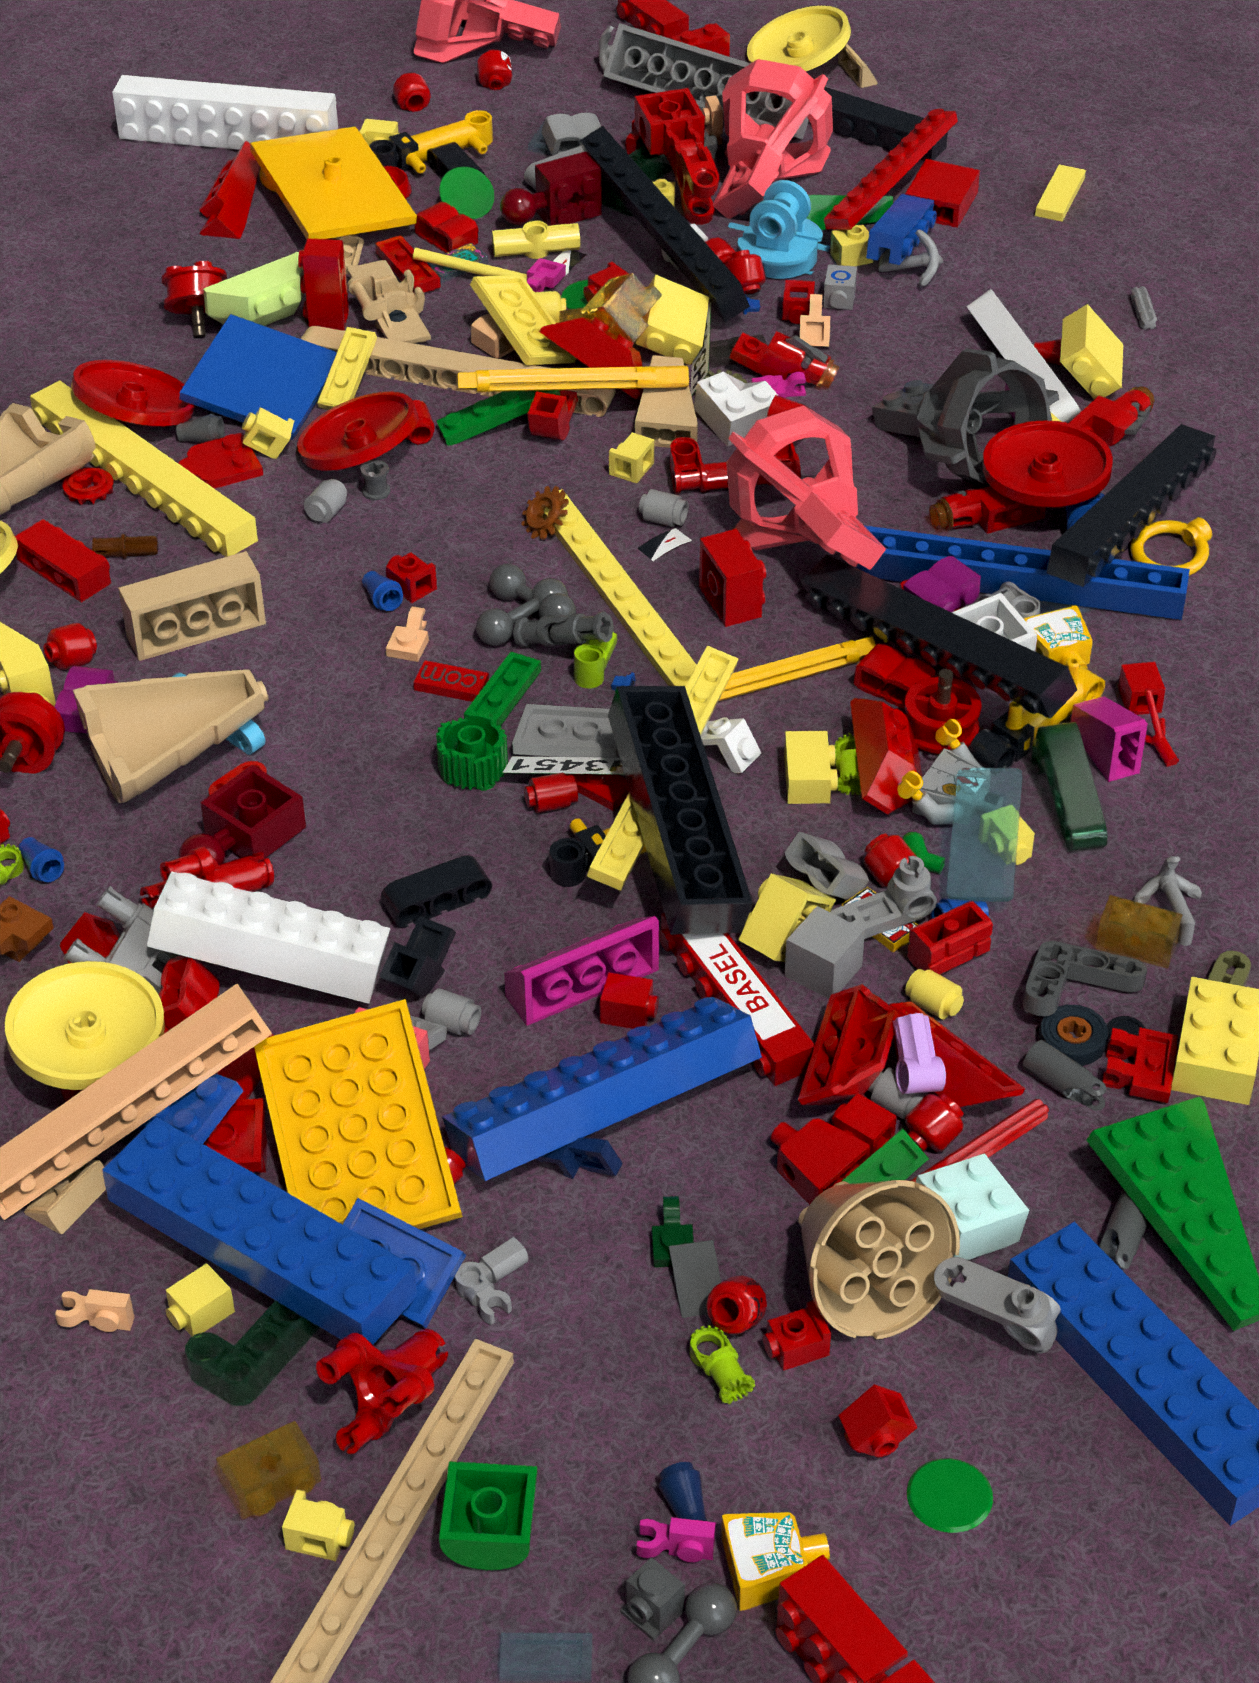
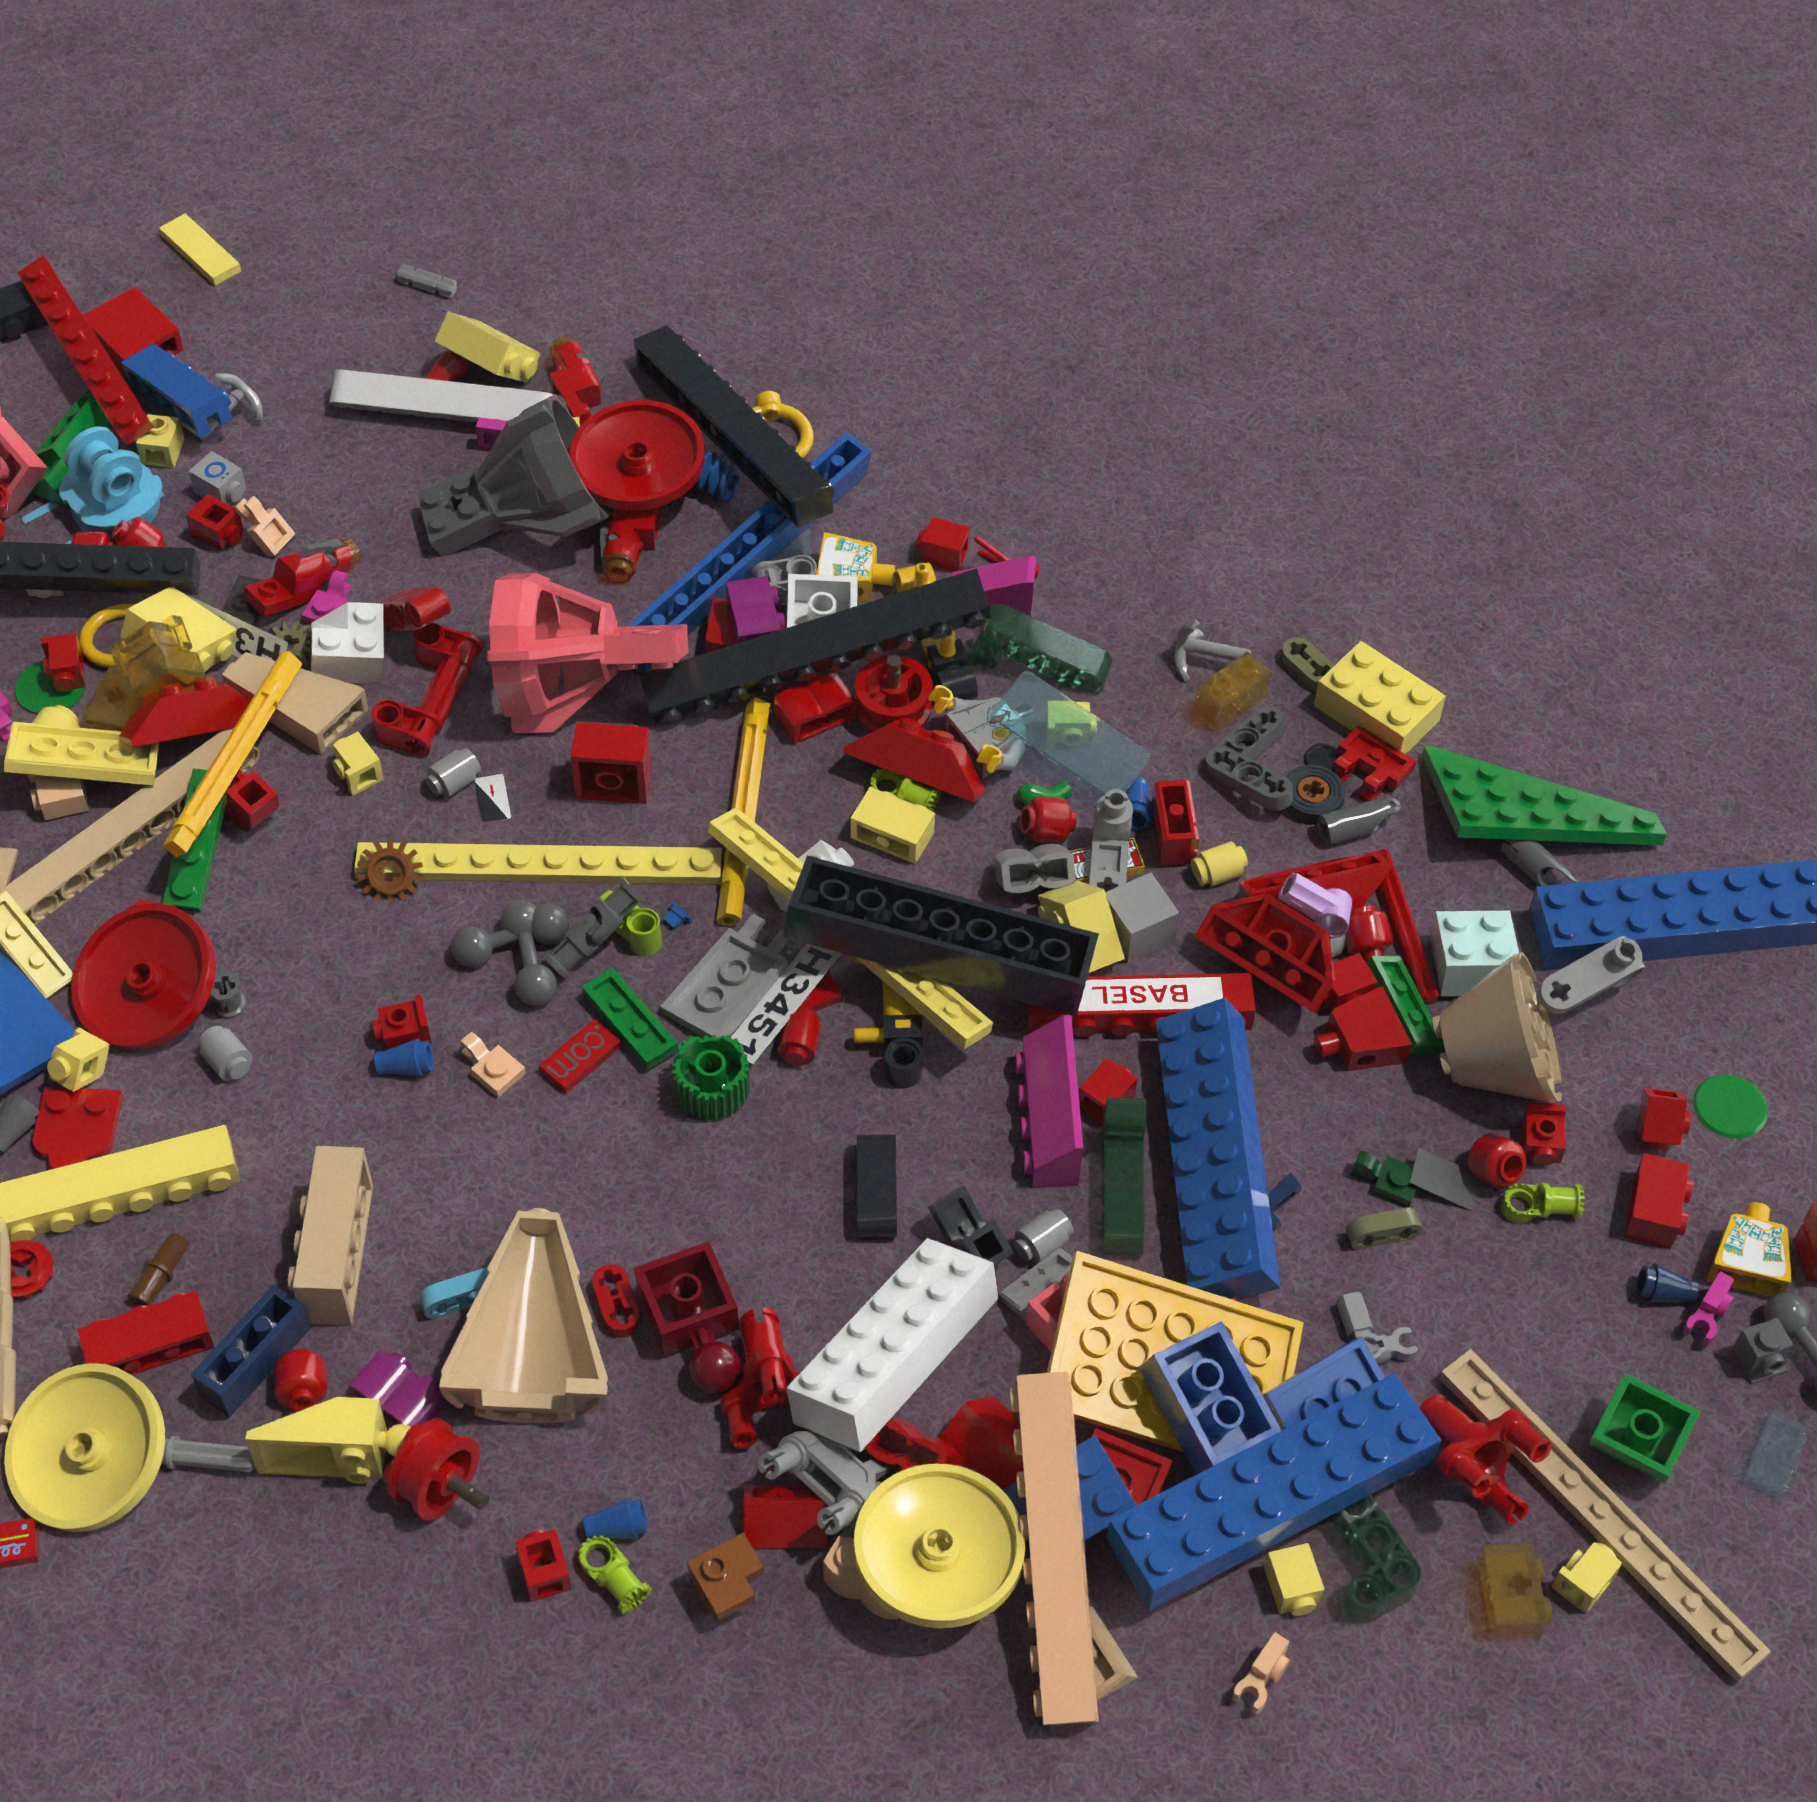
camera: 65 degrees left, 10 degrees up
none -> dark blue brick [191,1284,311,1418]
none -> clear green beam [1103,1097,1146,1255]
none -> blue brick [1138,1321,1282,1475]
none -> olive beam [1345,1208,1423,1250]
none -> red brick [1624,1153,1694,1249]

